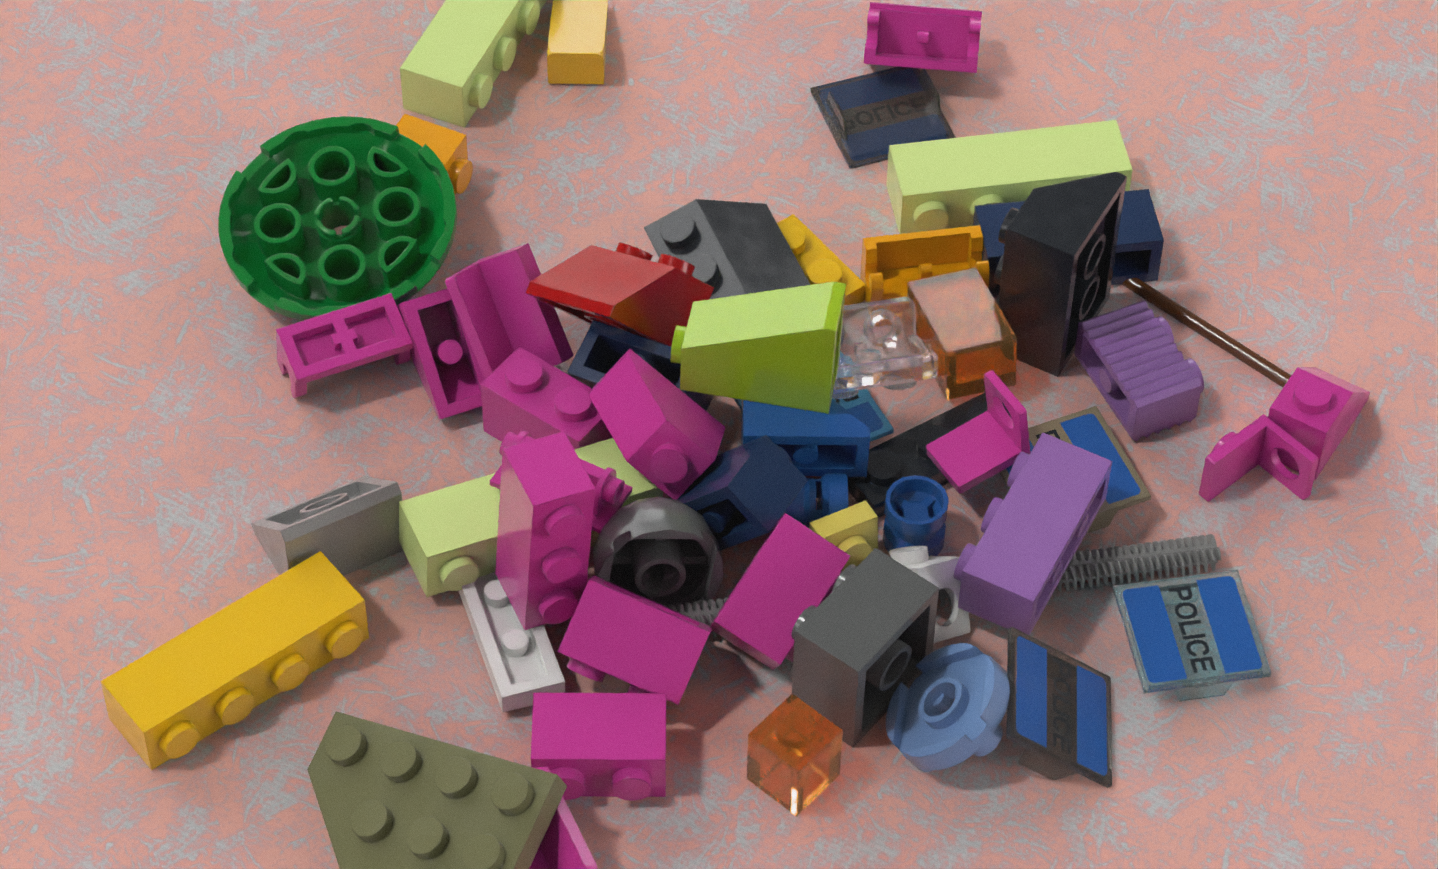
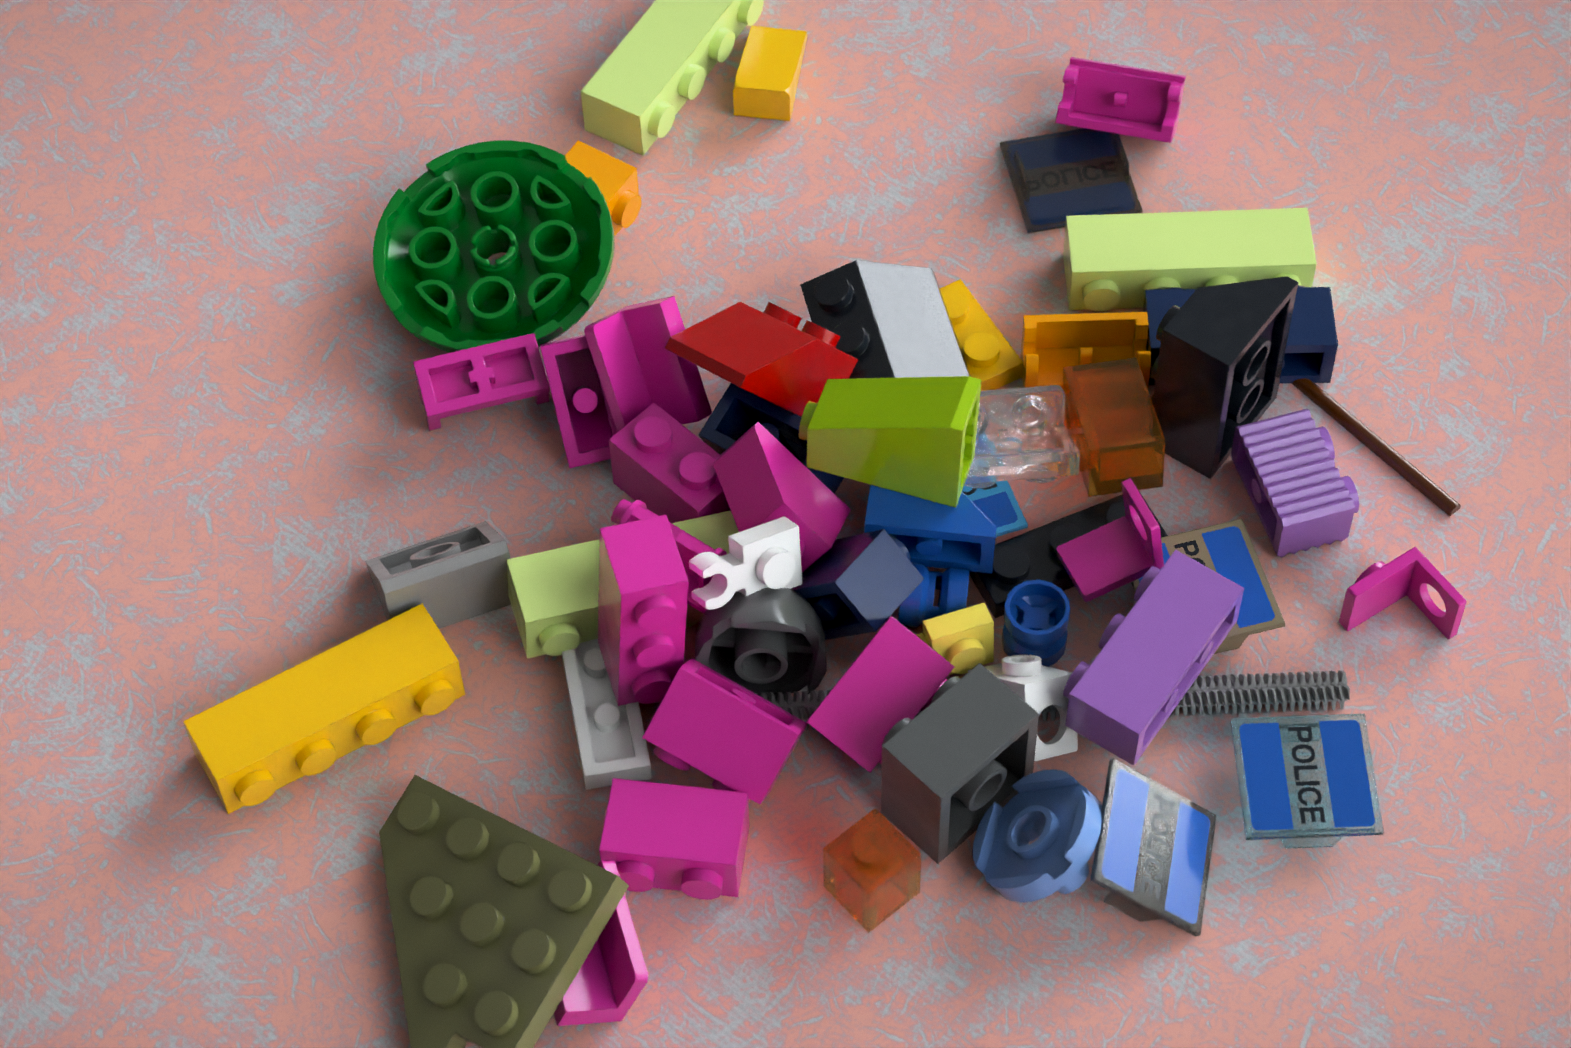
camera: 10 degrees right, 5 degrees up
dark pink slope [1268,367,1370,480] -> none
none -> white plate [689,516,802,609]

